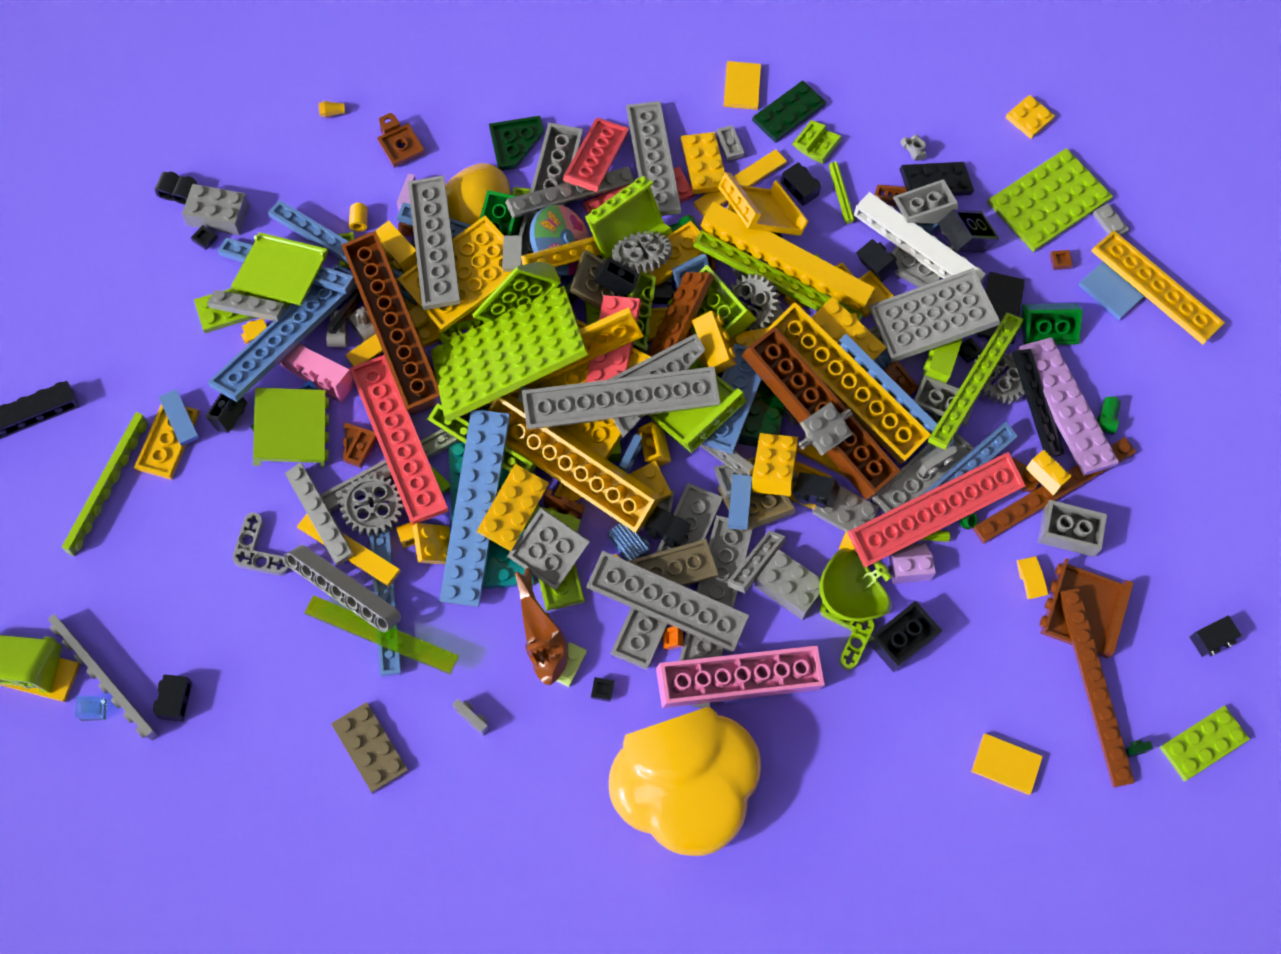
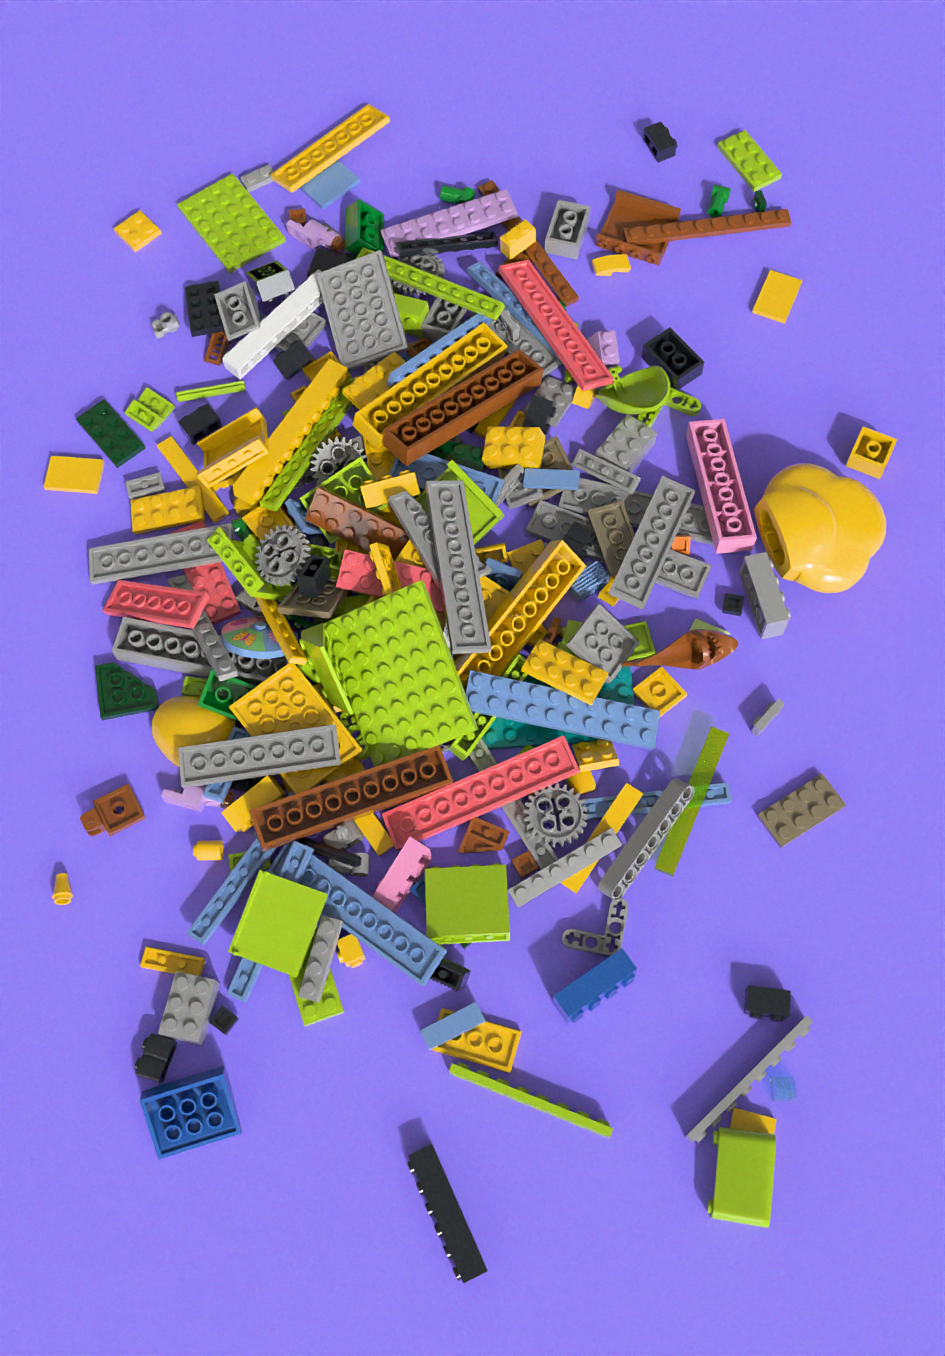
camera: 80 degrees left, 0 degrees up
light grey tile [502,235,523,272] -> none
light grey plate [799,402,853,455] -> none
none -> blue slope [139,1065,242,1160]
none -> yellow tile [140,946,206,977]
none -> lavender plate [286,219,345,252]
none -> dark orange plate [511,851,539,879]
none -> blue brick [552,948,637,1023]
none -> yellow plate [632,666,687,718]
none -> green piece [707,184,731,218]
none -> light grey brick [739,552,791,640]
none -> yellow brick [846,426,898,479]

